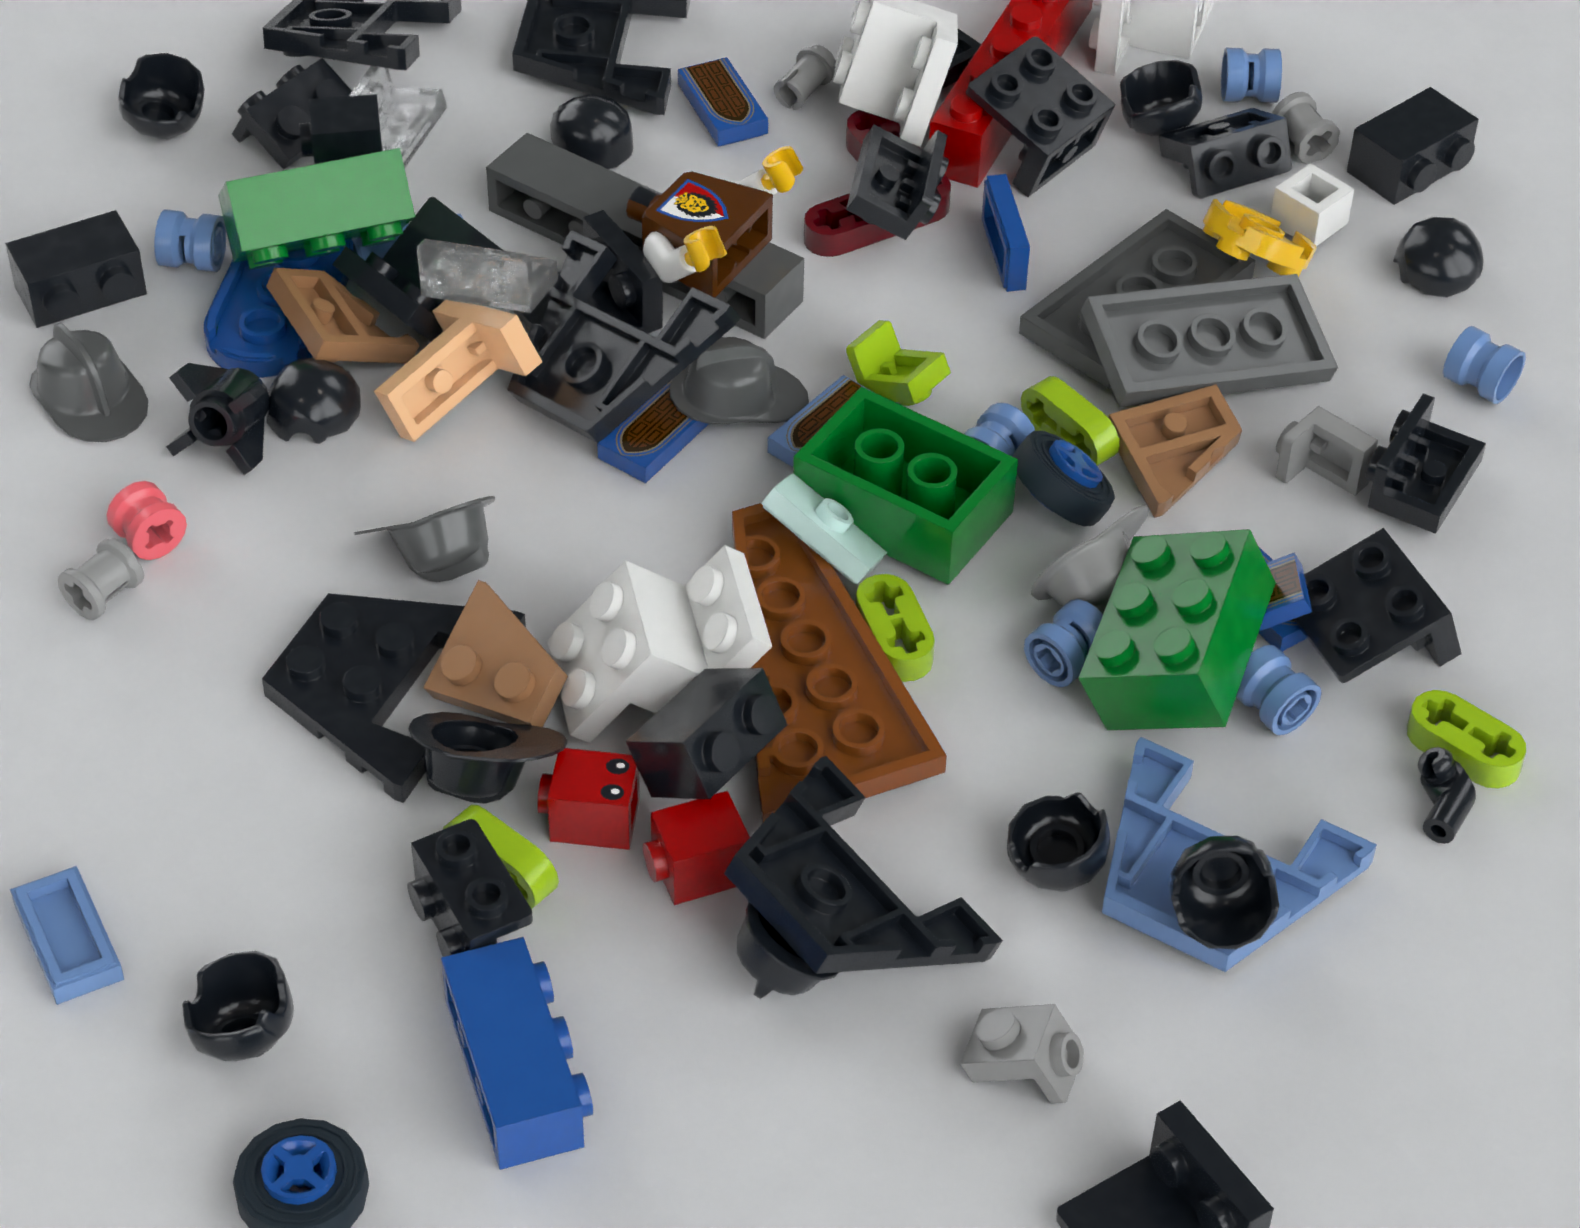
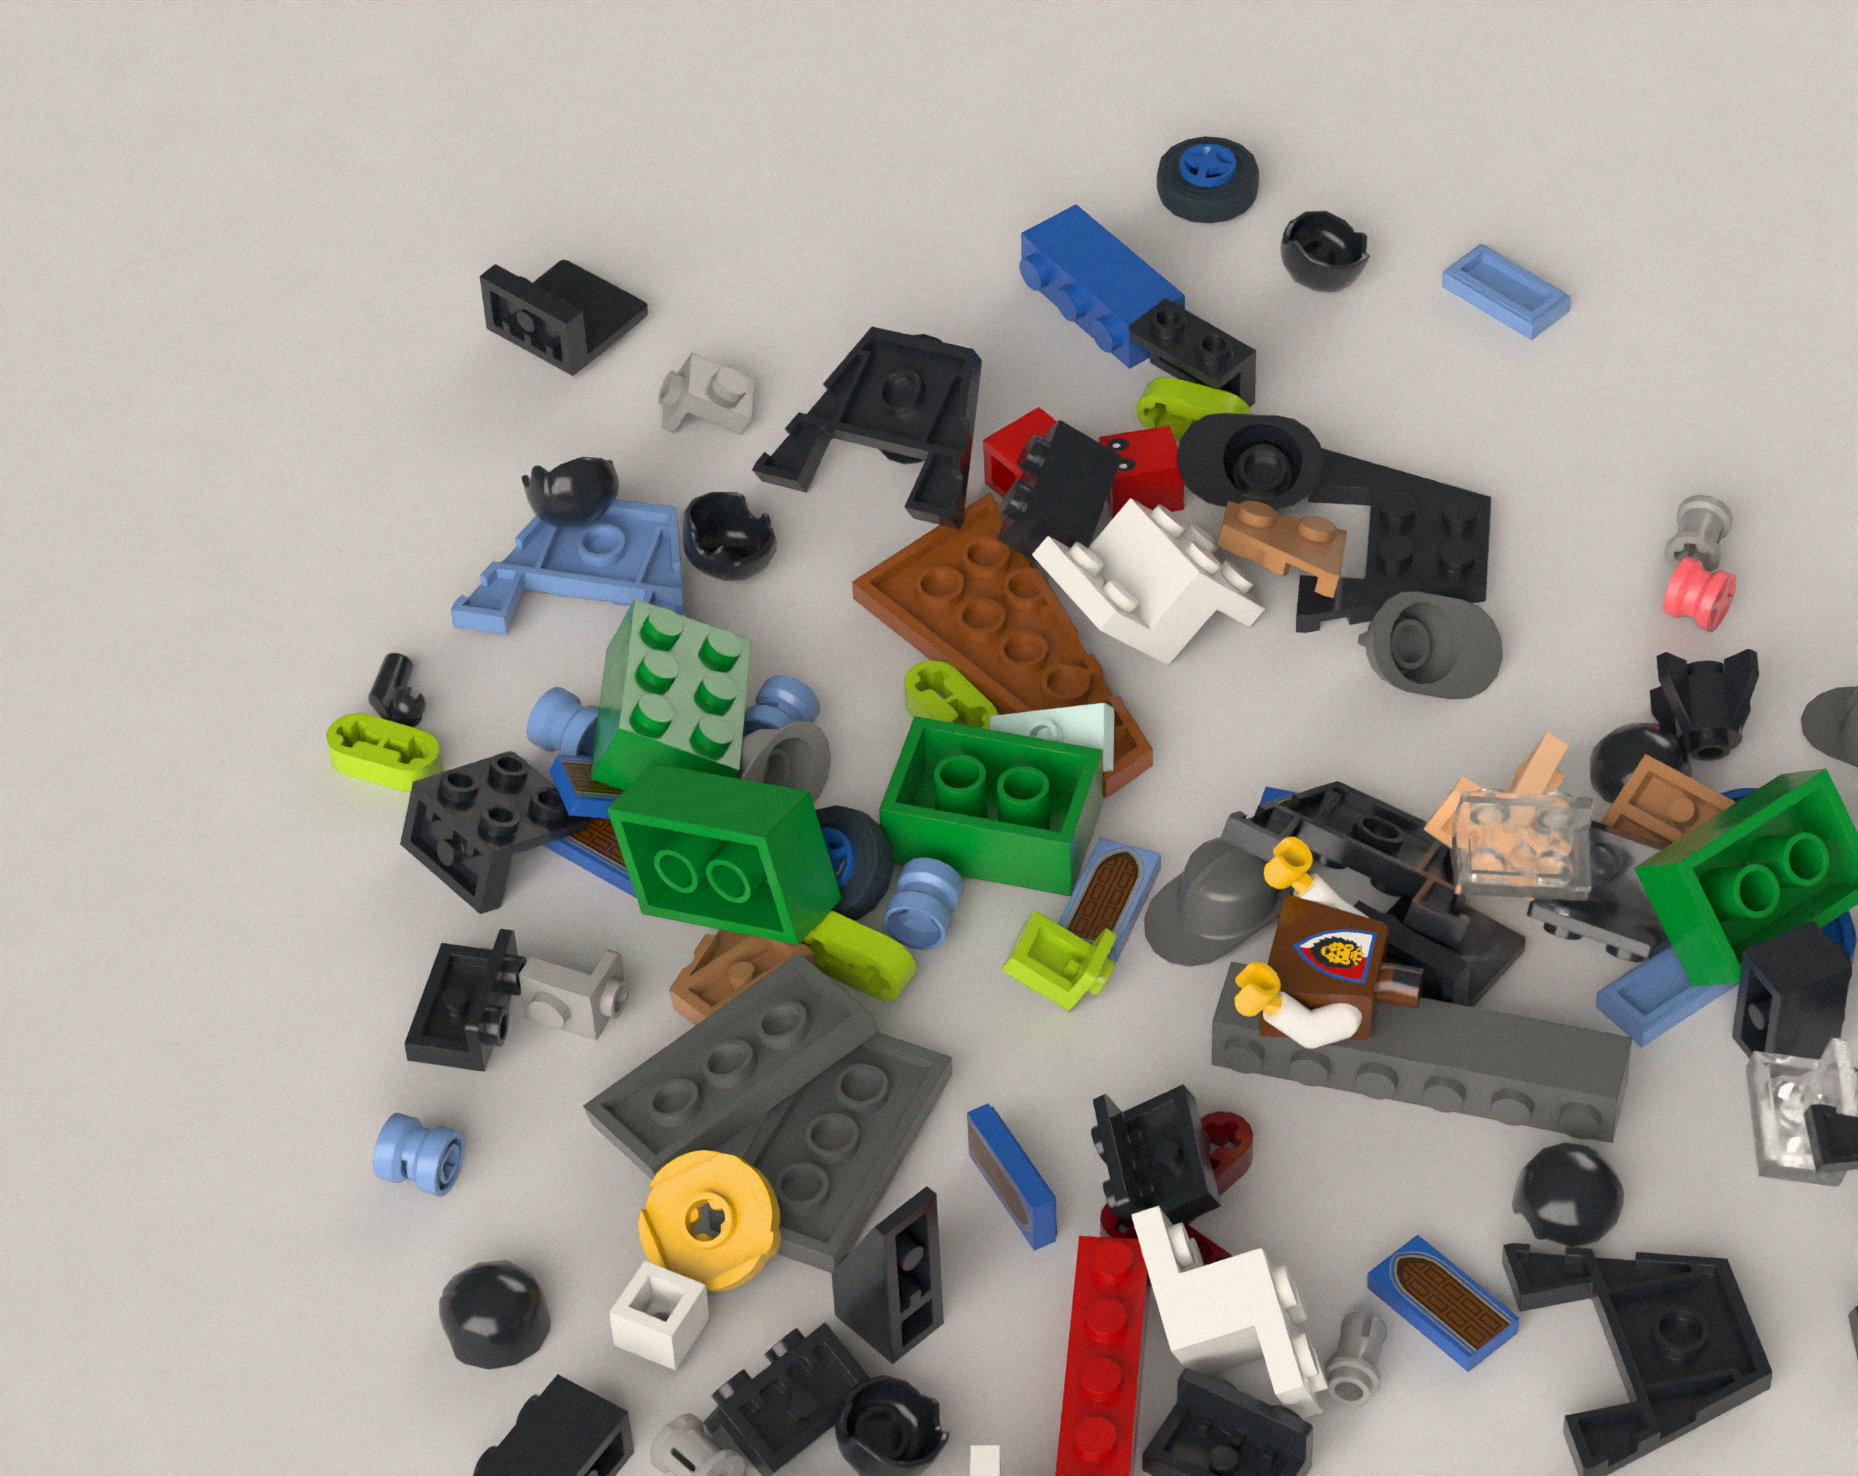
camera: 165 degrees right, 0 degrees up
black bracket [966,37,1116,197] -> none
none -> green brick [607,763,842,945]
none -> black slope [831,1186,944,1364]

